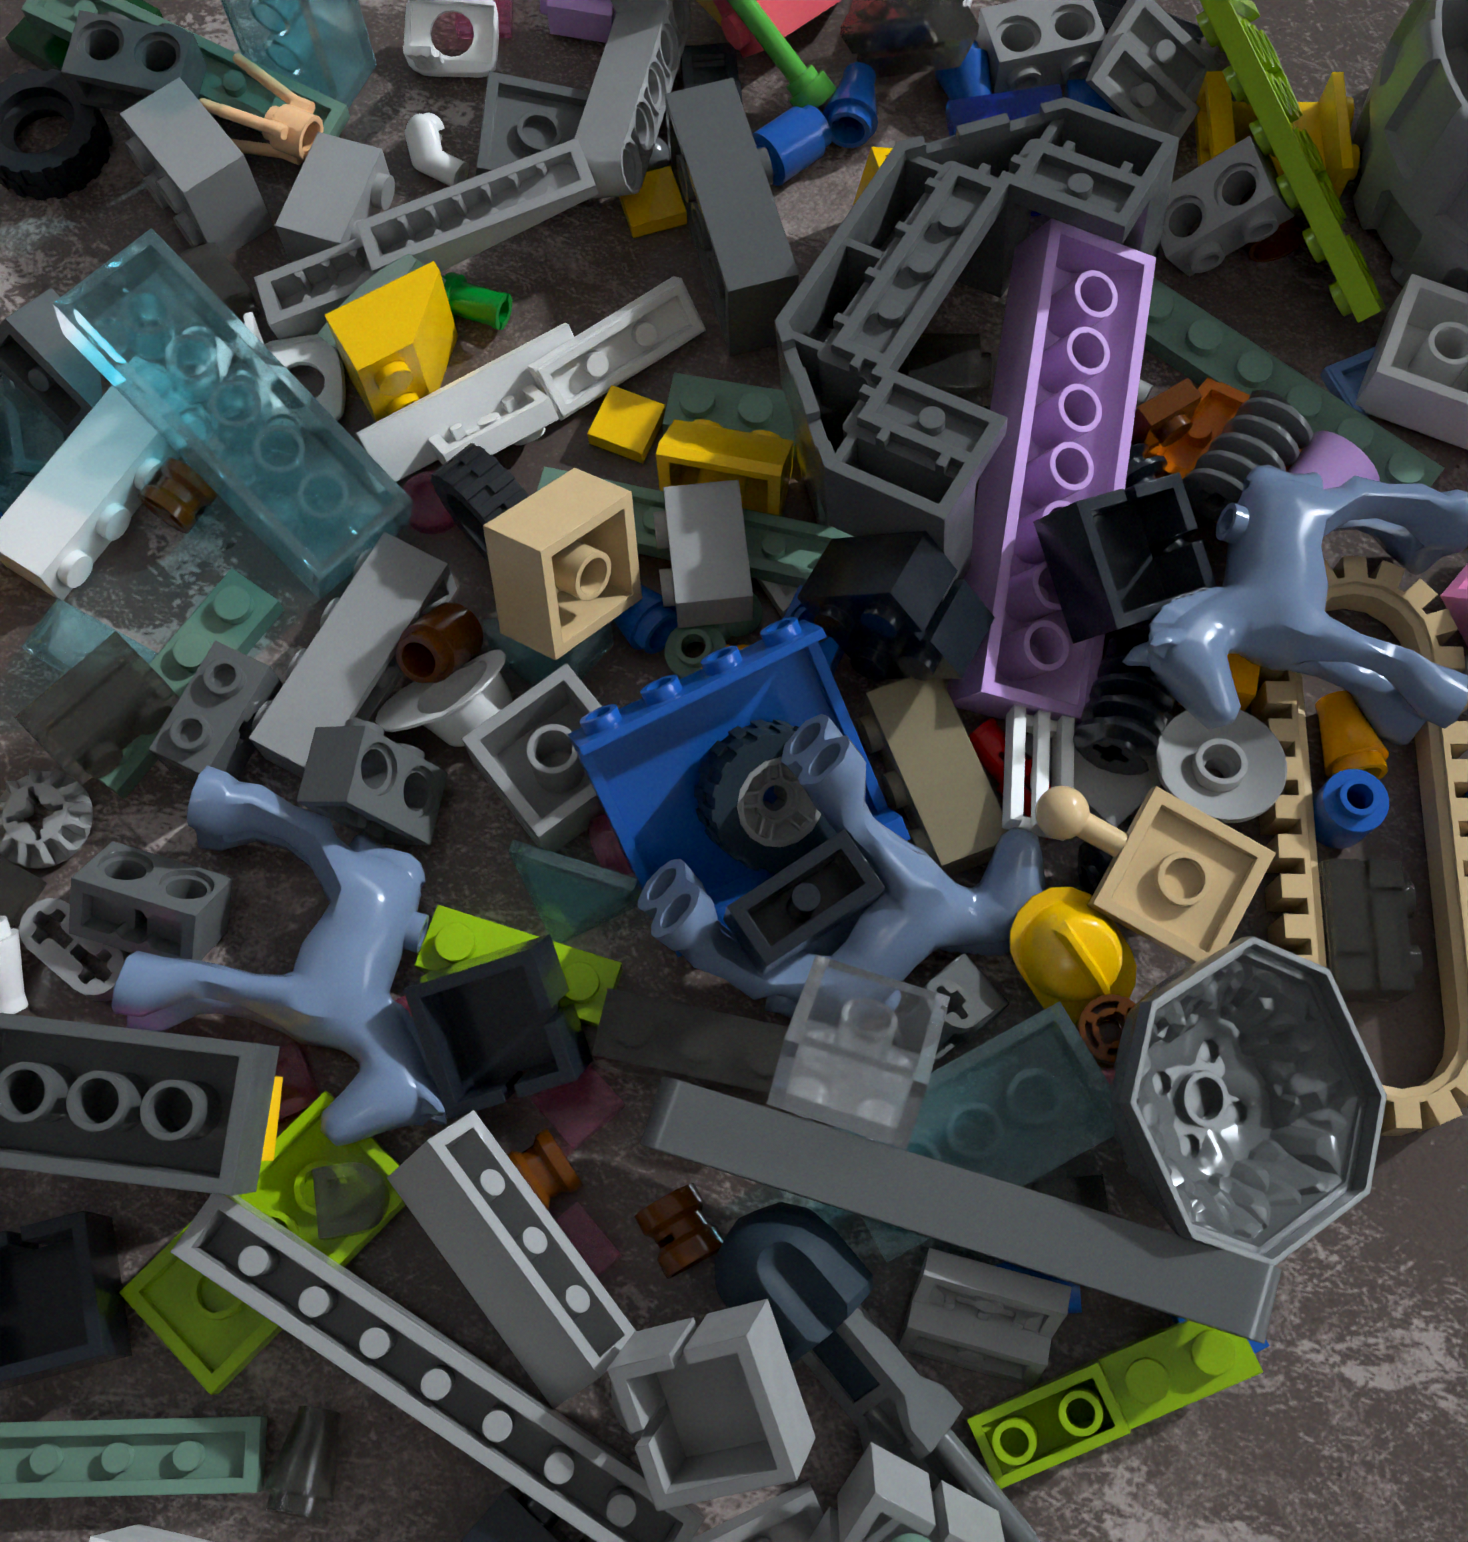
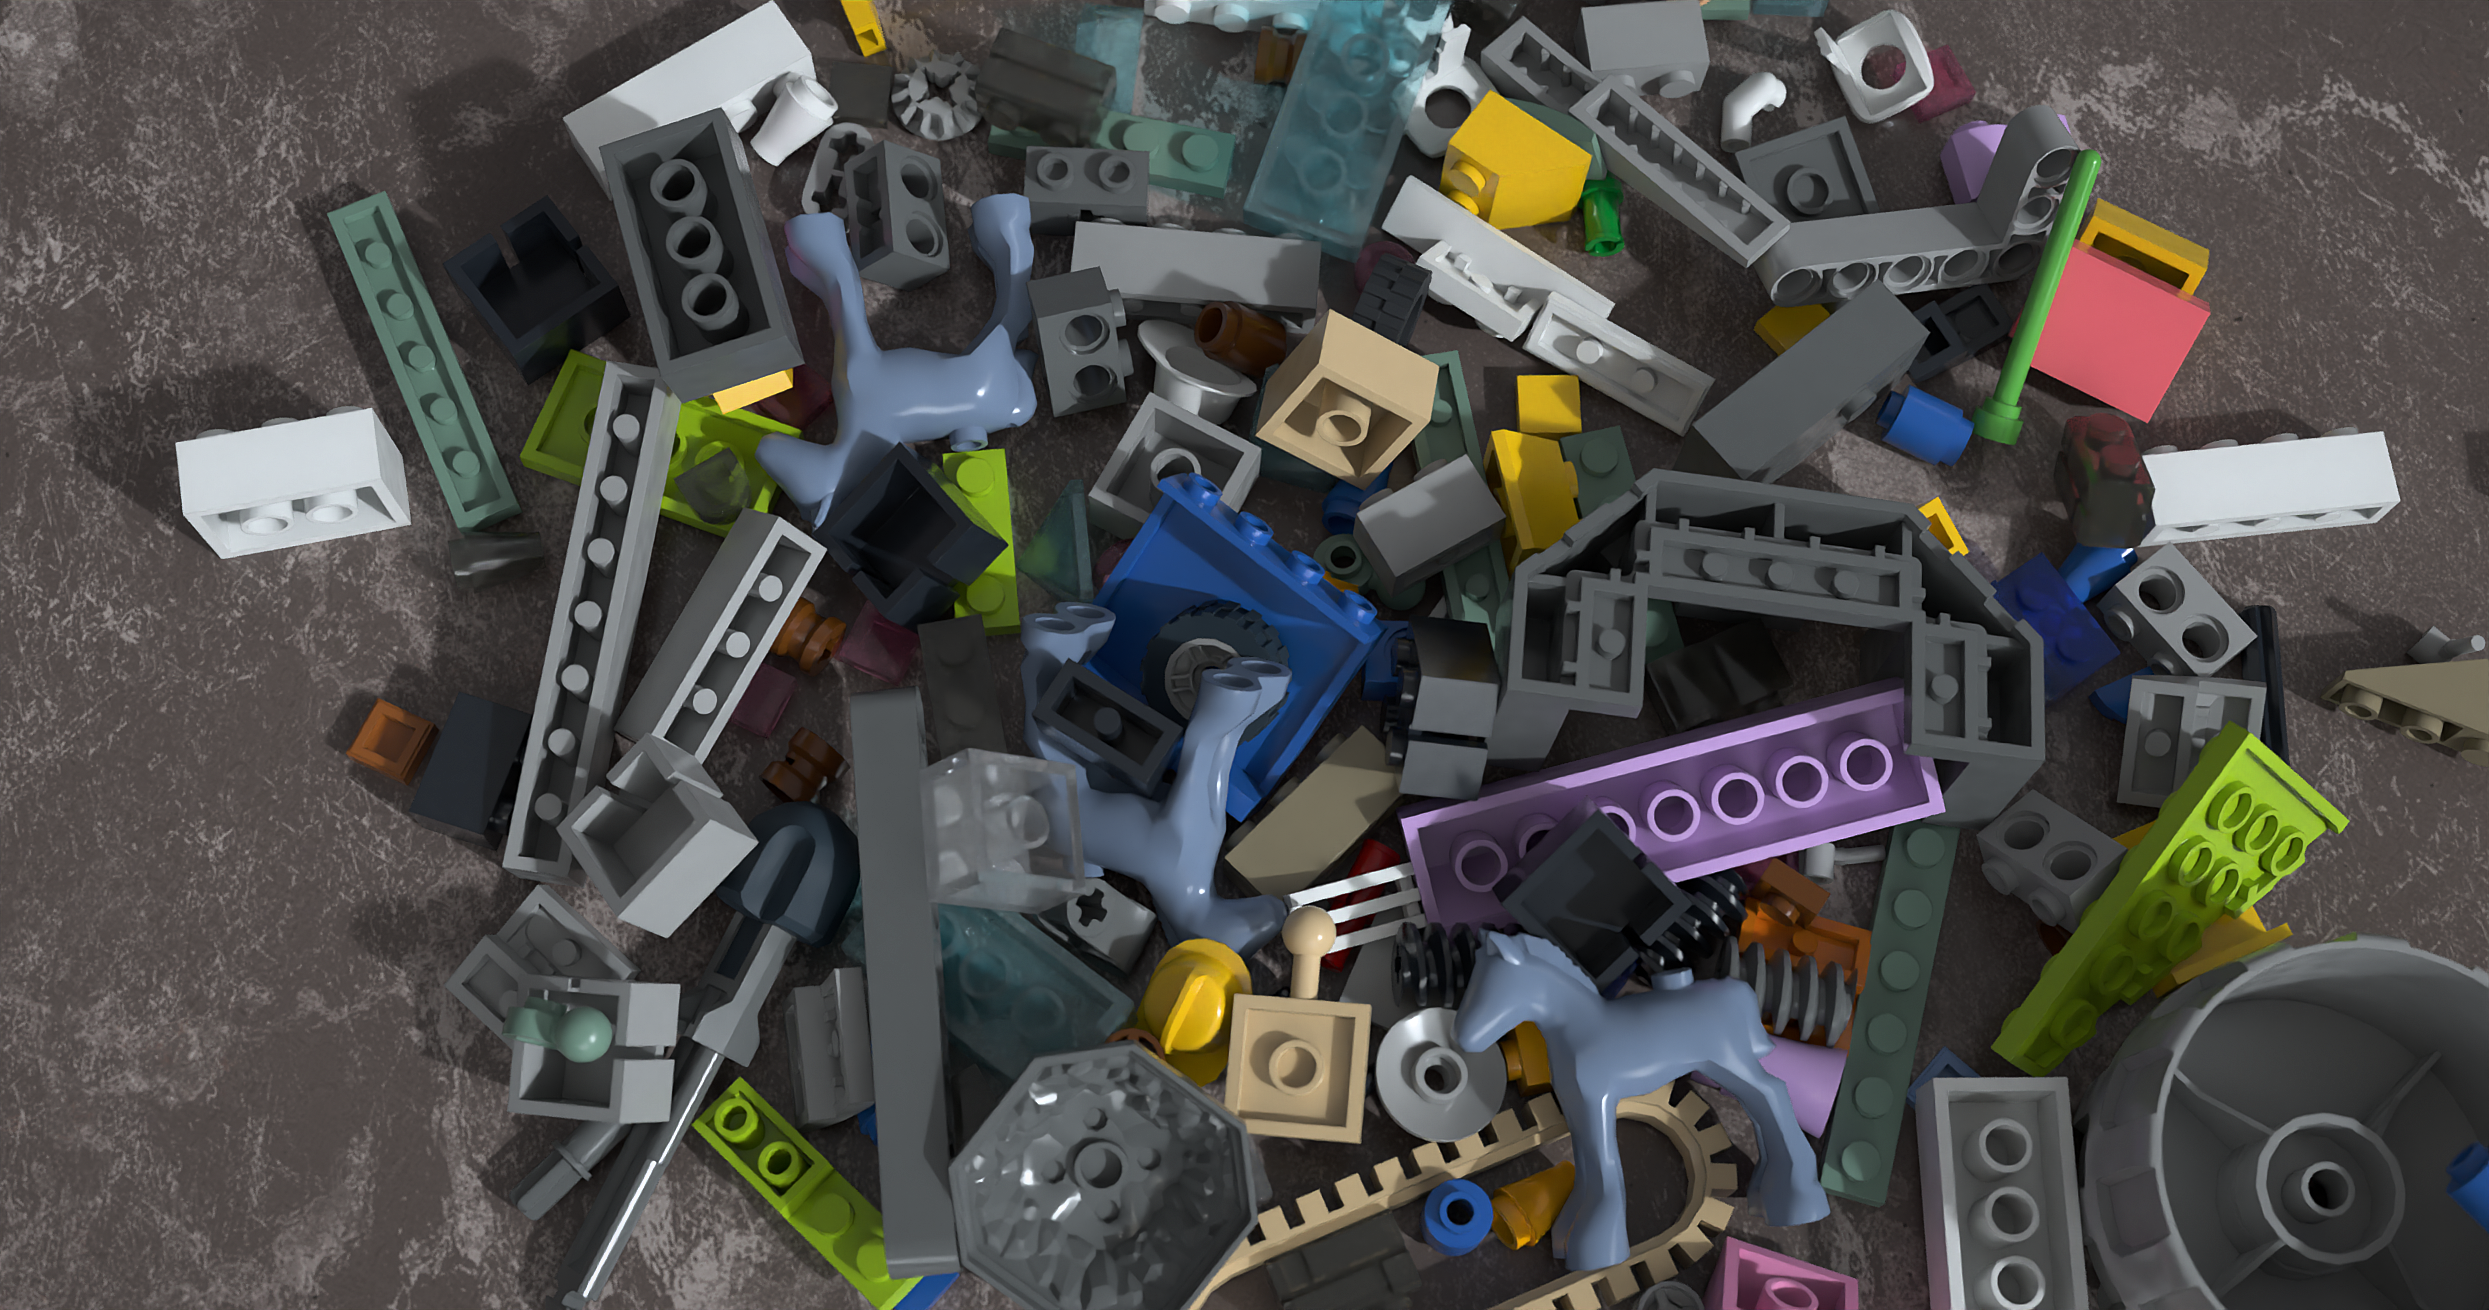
camera: 60 degrees right, 0 degrees up
blue cone [823,62,878,148] -> none

